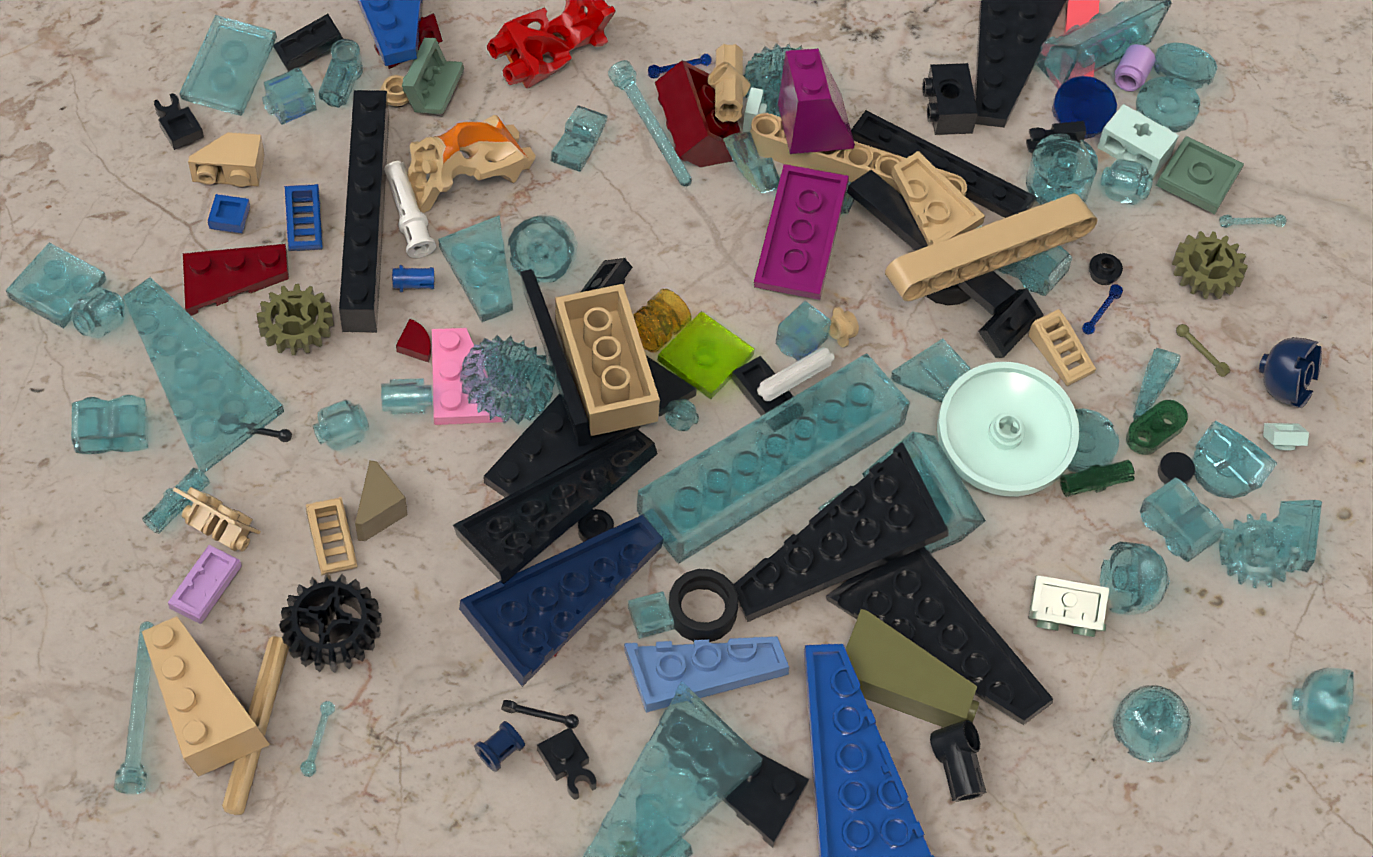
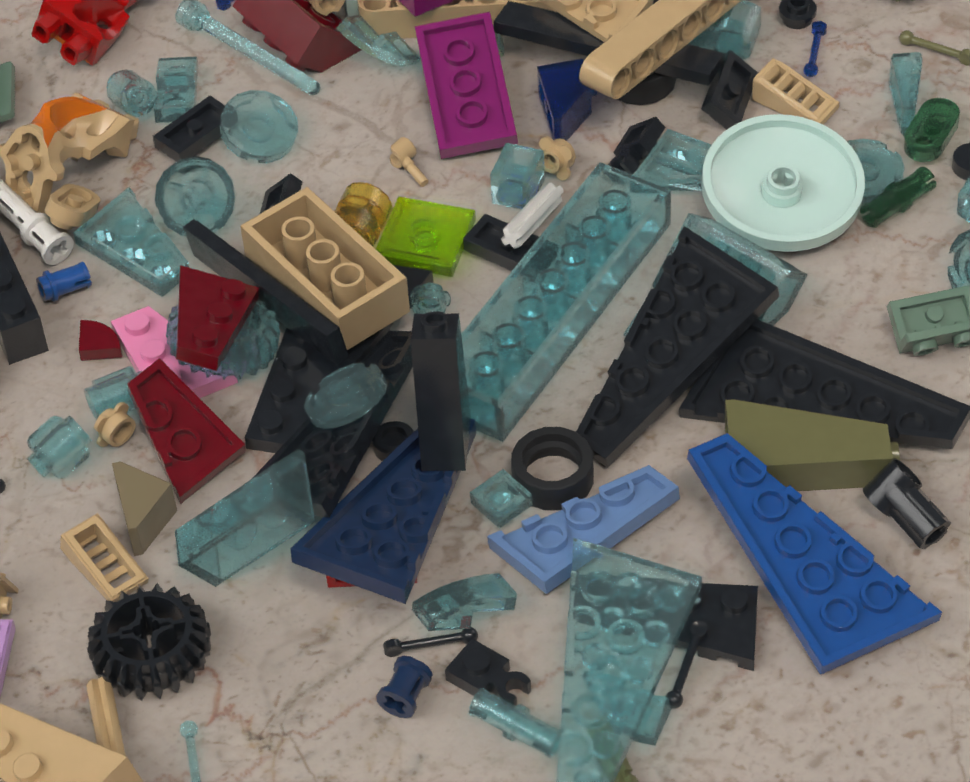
camera: 15 degrees left, 10 degrees down
none -> tan plate [45,184,101,230]
none -> tan plate [94,402,136,447]
none -> clear light blue brick [106,70,157,117]
none -> dark red wing [127,358,245,504]
none -> black plate [153,95,238,165]
none -> clear light blue slope [175,449,315,587]
none -> dark red wing [176,265,259,371]
none -> clear light blue tile [220,90,298,163]
none -> clear light blue tile [304,363,387,429]
none -> tan hand [390,137,429,187]
none -> black slope [410,311,471,471]
none -> clear light blue slope [412,573,517,631]
none -> clear light blue pin [469,688,564,758]
none -> clear blue slope [537,58,597,141]
none -> black plate [606,116,666,180]
none -> black hinge [665,619,708,709]

